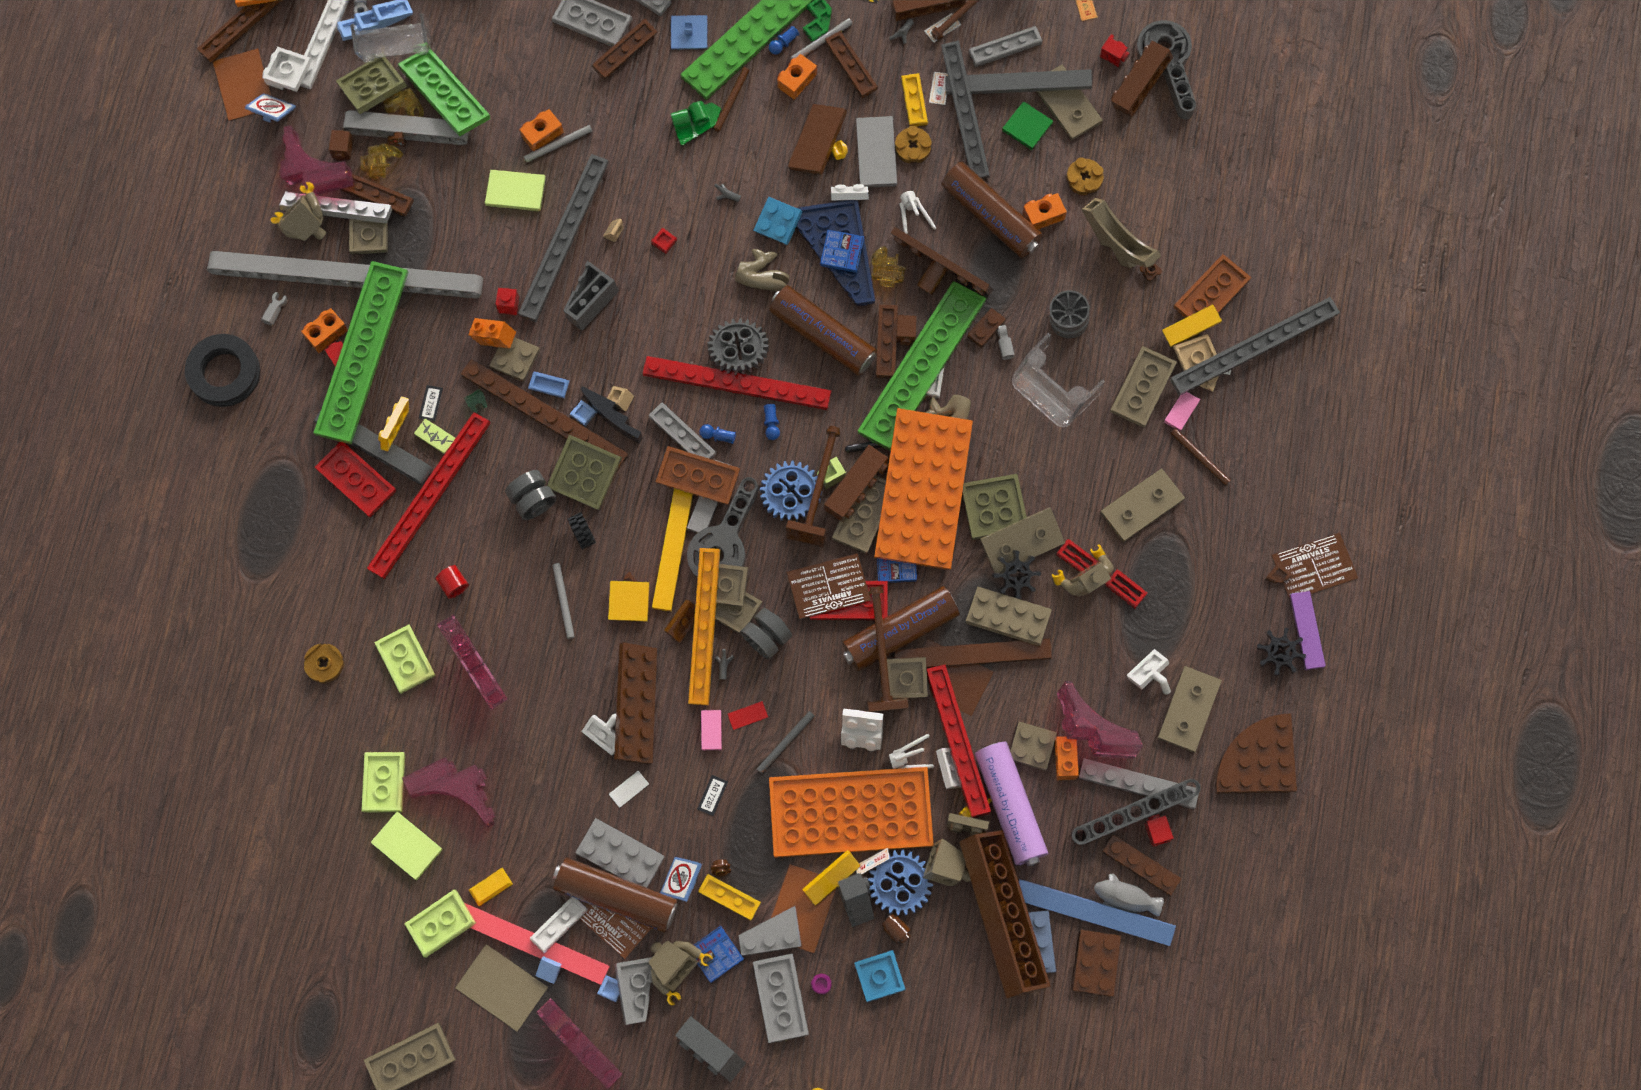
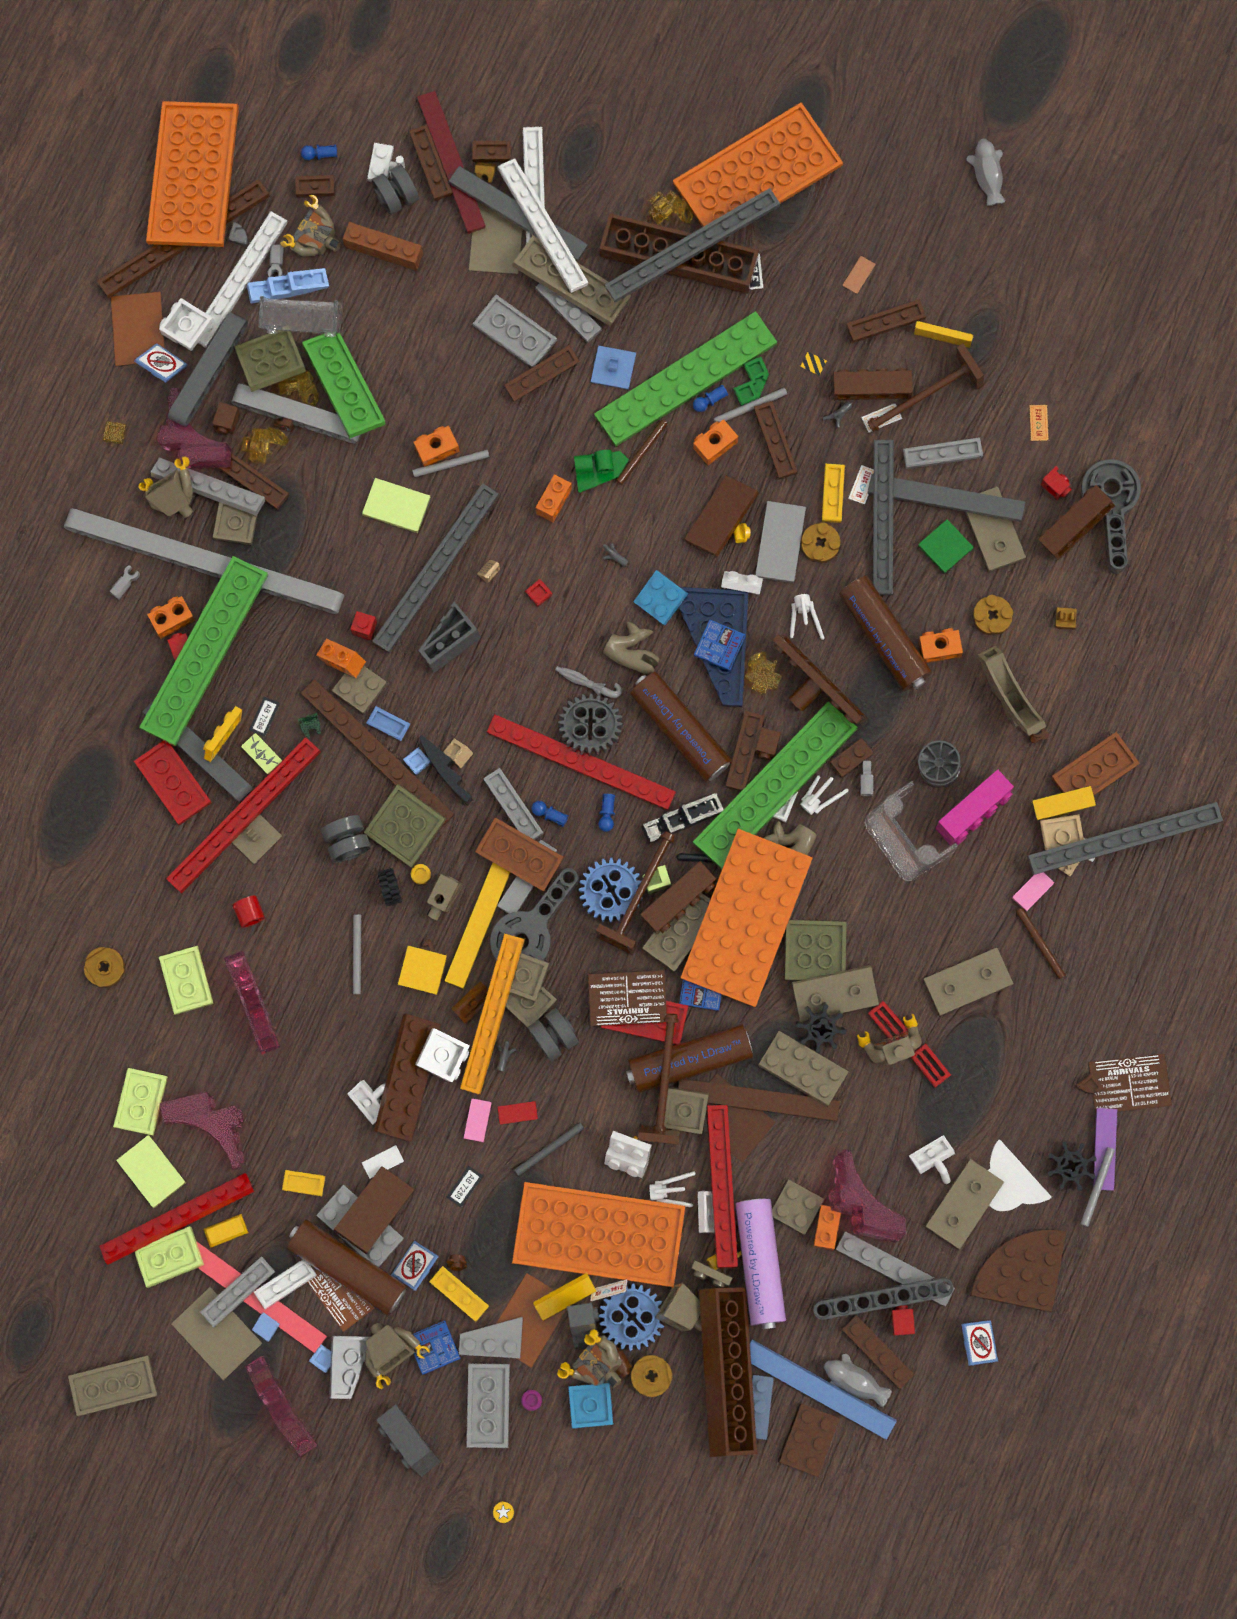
camera: 15 degrees right, 5 degrees up
black tyre [185,334,260,407] -> none
dark tan plate [1110,346,1177,428] -> none
none -> red plate [99,1173,255,1265]
none -> clear yellow tile [103,421,126,444]
none -> dark grey beam [168,312,248,427]
none -> light grey tile [200,1256,275,1327]
none -> dark tan piece [232,814,282,864]
none -> yellow tile [282,1170,325,1196]
none -> reddish brown tile [334,1166,415,1255]
none -> yellow tile [411,864,431,885]
none -> white plate [415,1028,469,1082]
none -> dark tan torso [427,874,464,920]
none -> orange brick [535,474,572,523]
none -> light grey piece [555,666,623,698]
none -> torso [557,1329,622,1388]
none -> pearl gold plate [631,1355,672,1397]
none -> slope [641,793,724,844]
none -> white plant [800,776,849,815]
none -> dark pink brick [936,770,1014,847]
none -> piece [961,1320,998,1365]
none -> white sticker [988,1140,1051,1211]
none -> pearl gold tile [1055,607,1077,630]
none -> light grey bar [1081,1147,1115,1227]

